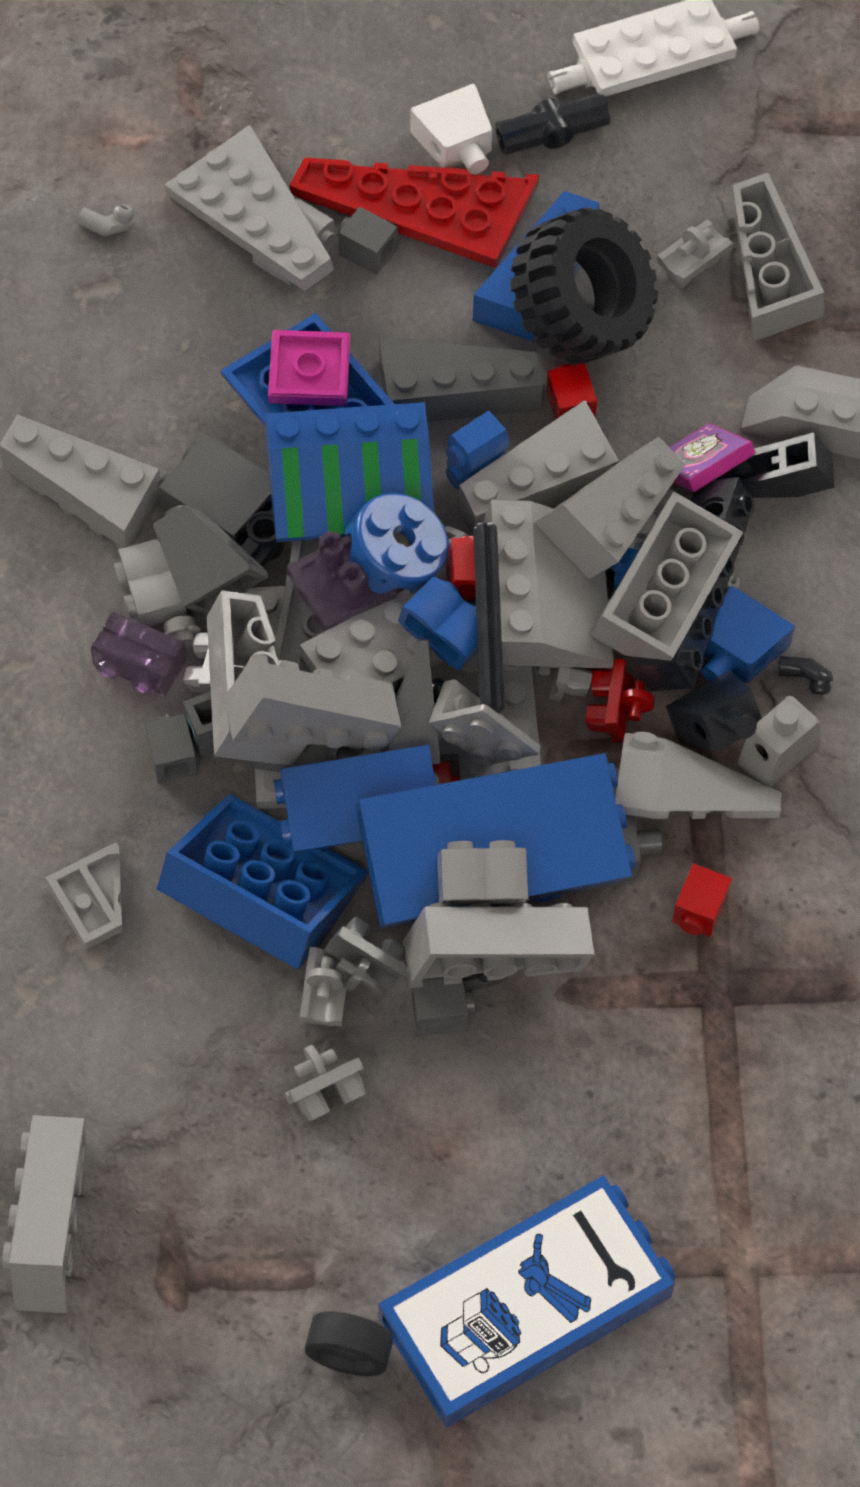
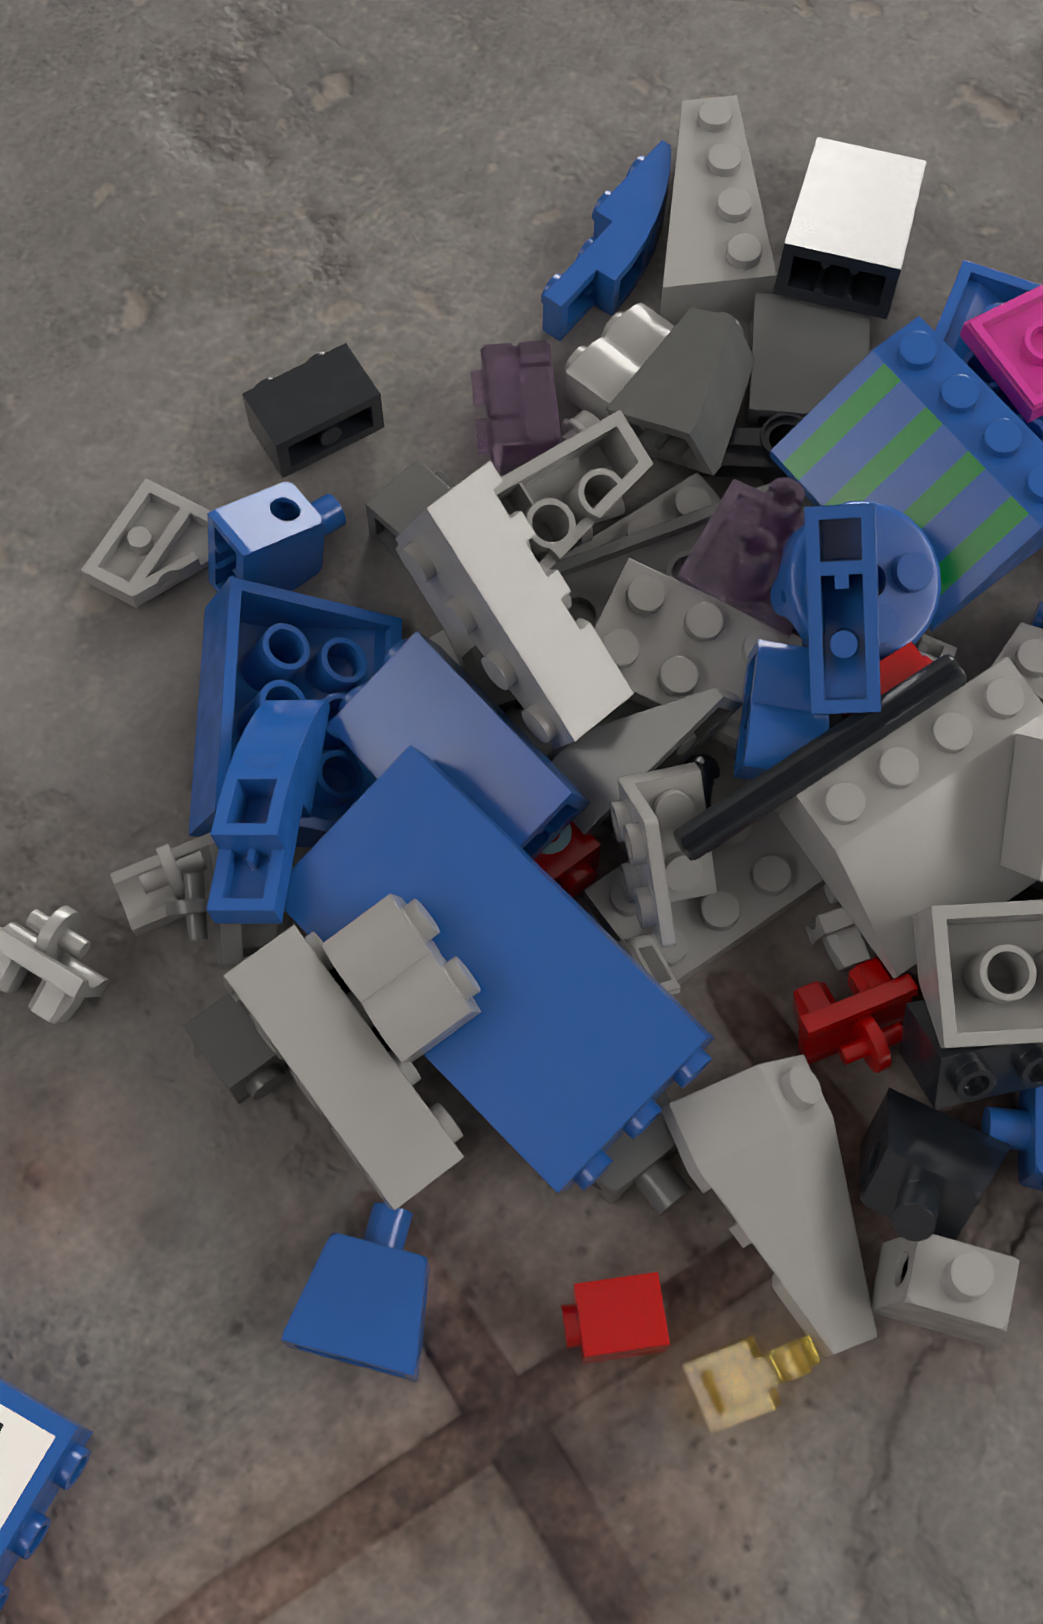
camera: 60 degrees right, 5 degrees up
none -> blue slope [206,699,330,924]
none -> blue torso [207,481,346,592]
none -> black brick [242,343,385,479]
none -> blue torso [281,1202,430,1382]
none -> blue slope [541,140,671,341]
none -> clear yellow plate [682,1334,822,1433]
none -> brick [773,137,926,319]
none -> blue slope [804,503,881,714]

